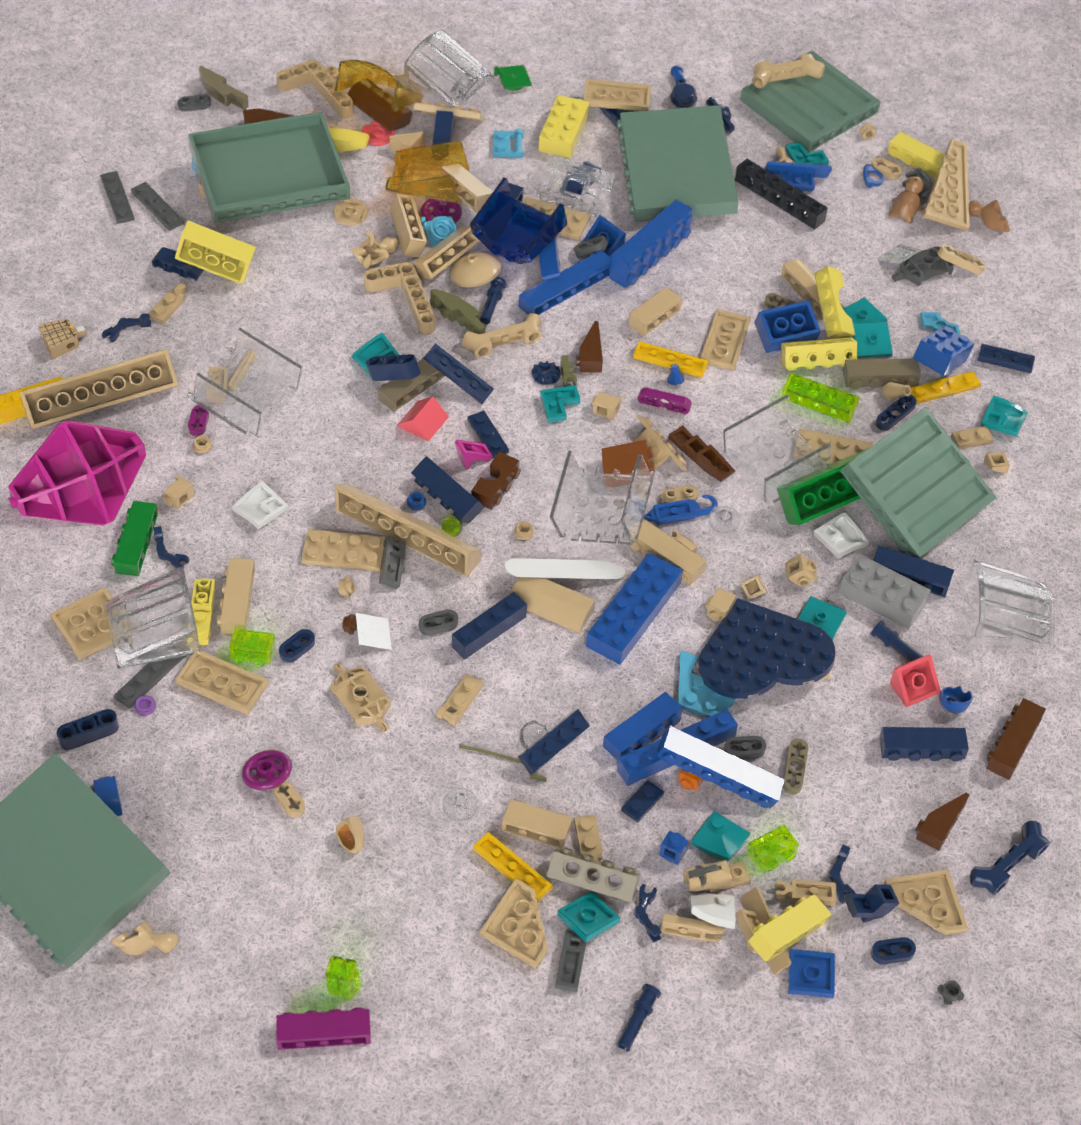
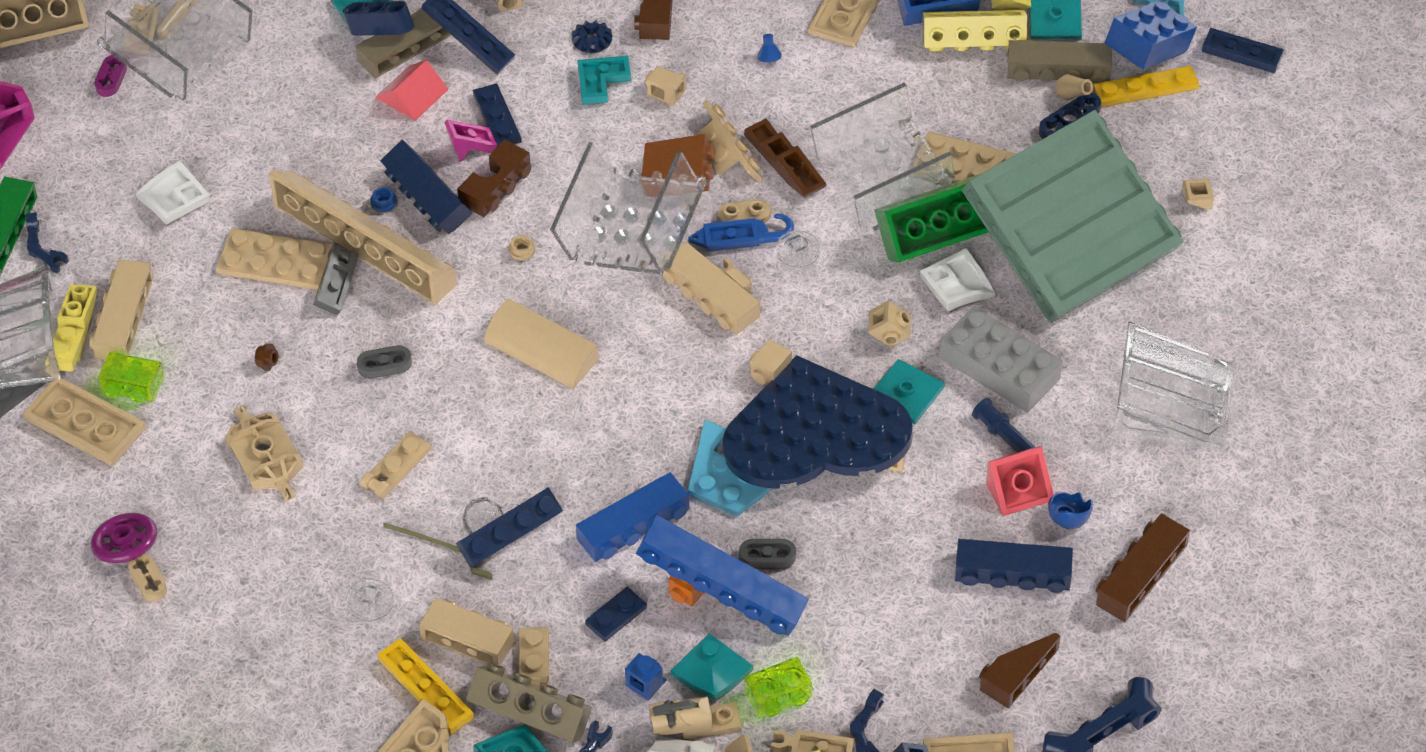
camera: 10 degrees right, 0 degrees up
tan brick [163,475,194,509] -> none
tan plate [193,436,212,454] -> none
dark blue plate [279,629,315,662] -> none
tan rock [336,816,364,854] -> none
tan plate [339,576,355,599] -> none
flat silver sticker [356,613,392,650] -> none
clear neon green tile [442,517,462,537] -> none
dark blue brick [452,592,527,660] -> none
white sticker [505,558,625,579] -> none
olive plate [560,355,577,387] -> none
blue brick [586,553,683,665] -> none
blue brick [617,709,738,786] -> none
yellow plate [633,341,709,378] -> none
magenta beam [638,387,692,414] -> none
tan slope [740,574,768,601] -> none
clear neon green brick [781,373,860,423] -> none
dark tan beam [783,739,808,794] -> none
dark blue brick [873,545,954,598] -> none
tan plate [951,426,994,449] -> none
teal plate [981,395,1028,437] -> none

